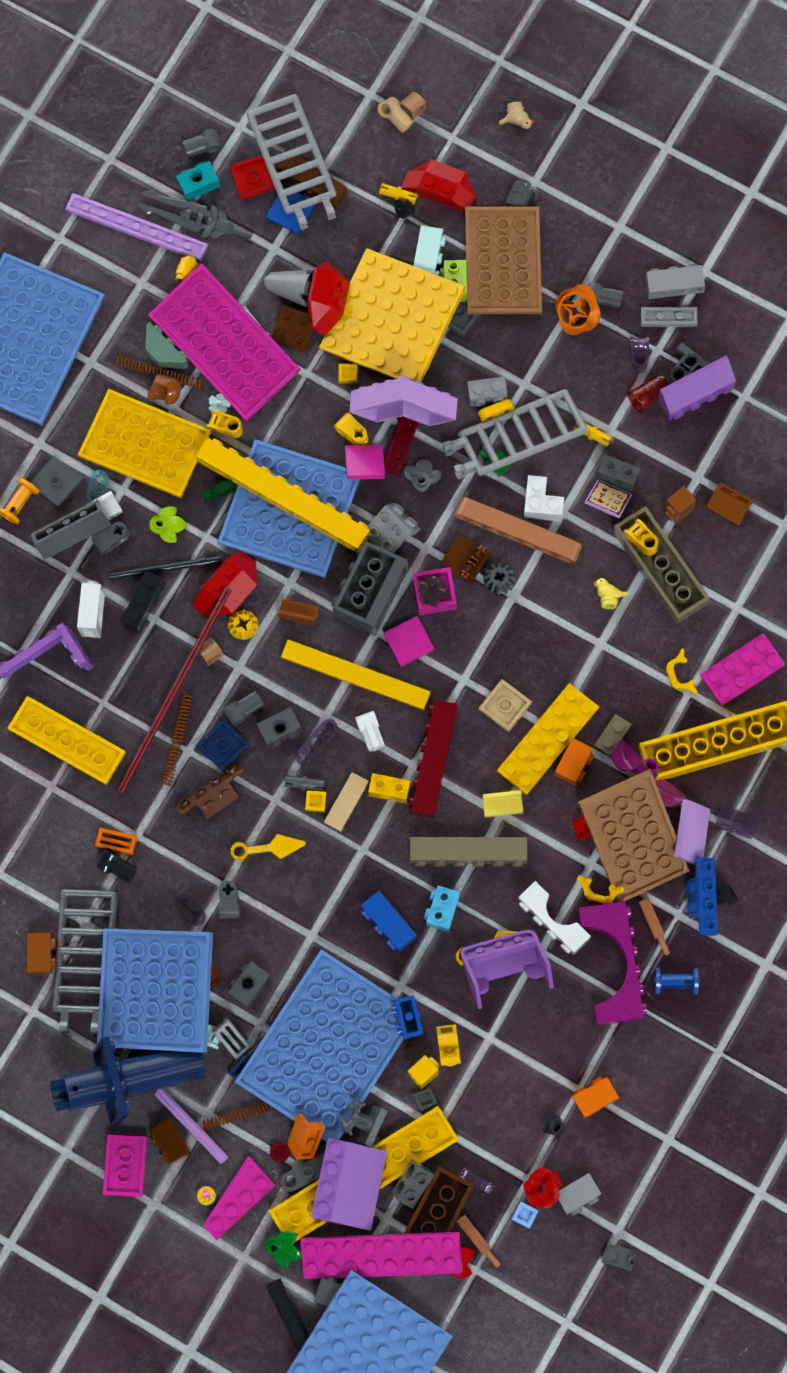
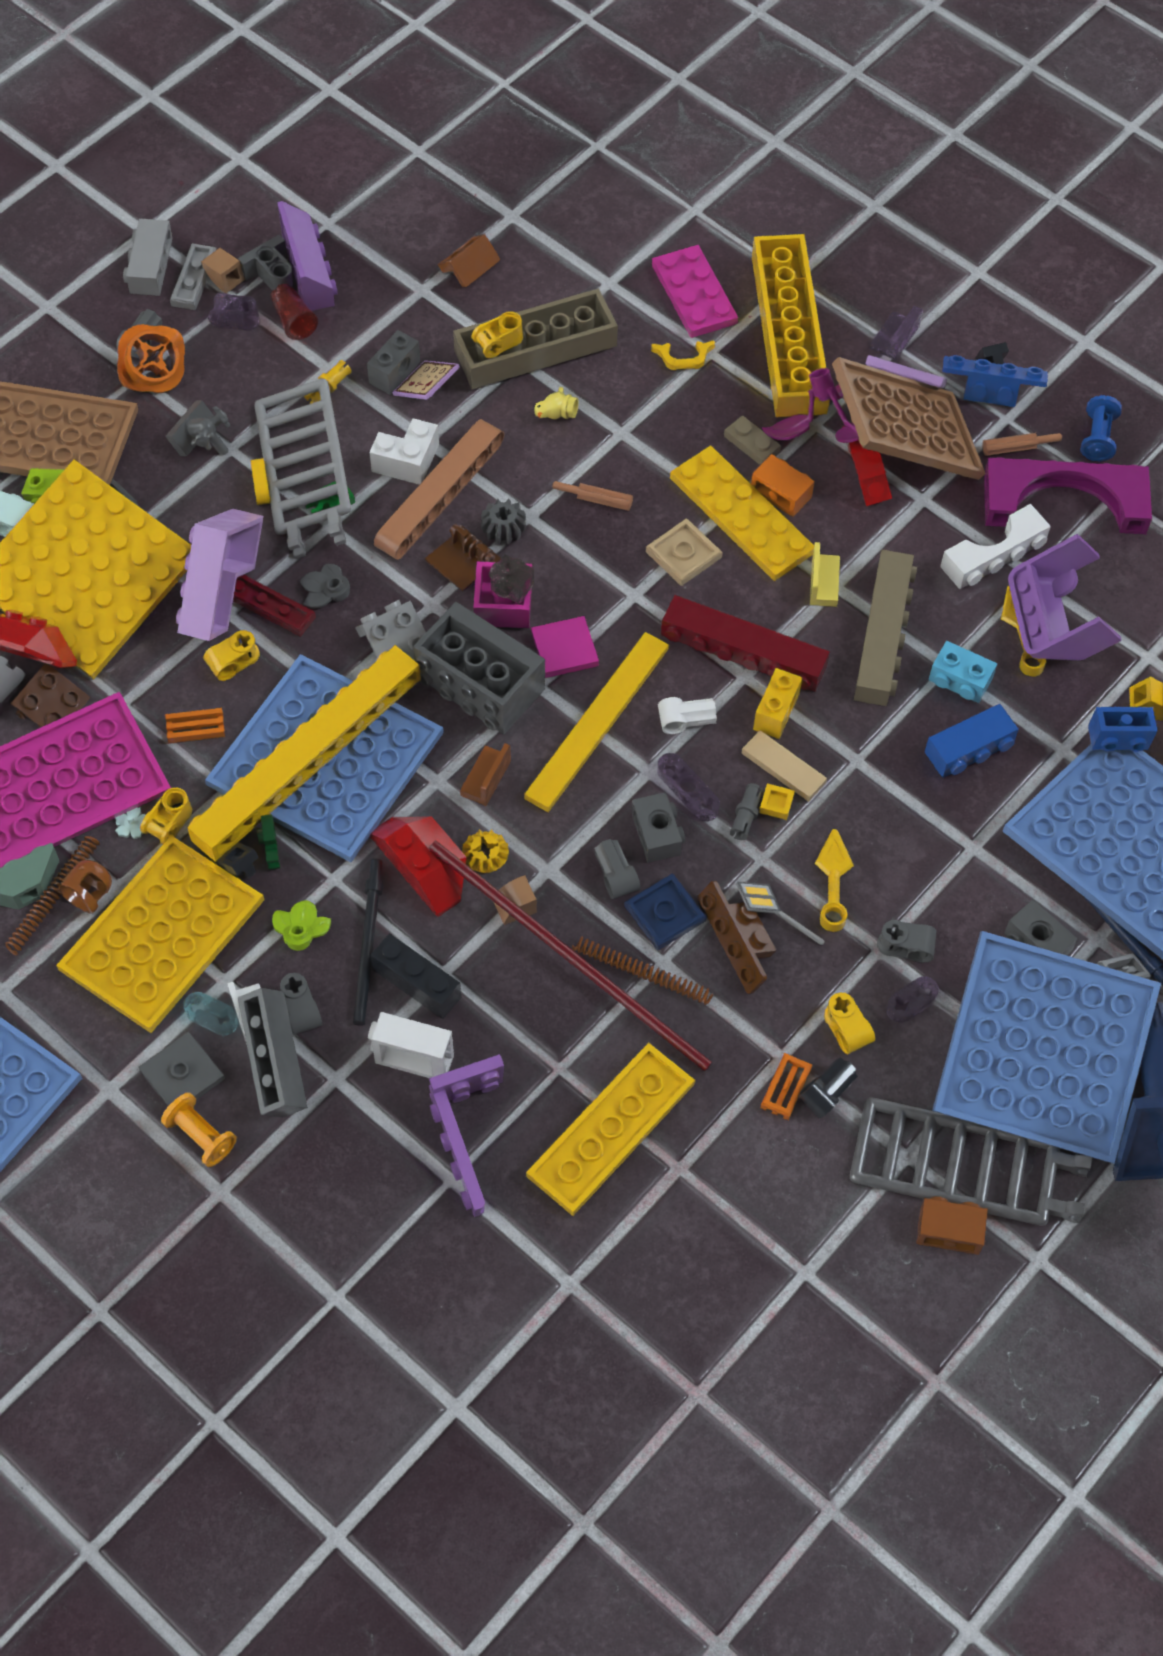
camera: 85 degrees left, 15 degrees down
yellow tile [338,364,358,384] -> none
dark pink tile [345,445,385,480] -> none
light grey brick [467,376,507,407] -> none
yellow helmet [577,875,624,904] -> none
dark orange brick [664,486,697,524] -> none
none -> dark grey piece [165,400,230,456]
none -> orange tile [165,708,225,743]
none -> medium nougat brick [201,248,245,294]
none -> black tile [216,843,259,880]
none -> nougat axle [552,481,633,511]
none -> piece [736,881,824,945]
none -> yellow piece [824,992,875,1055]

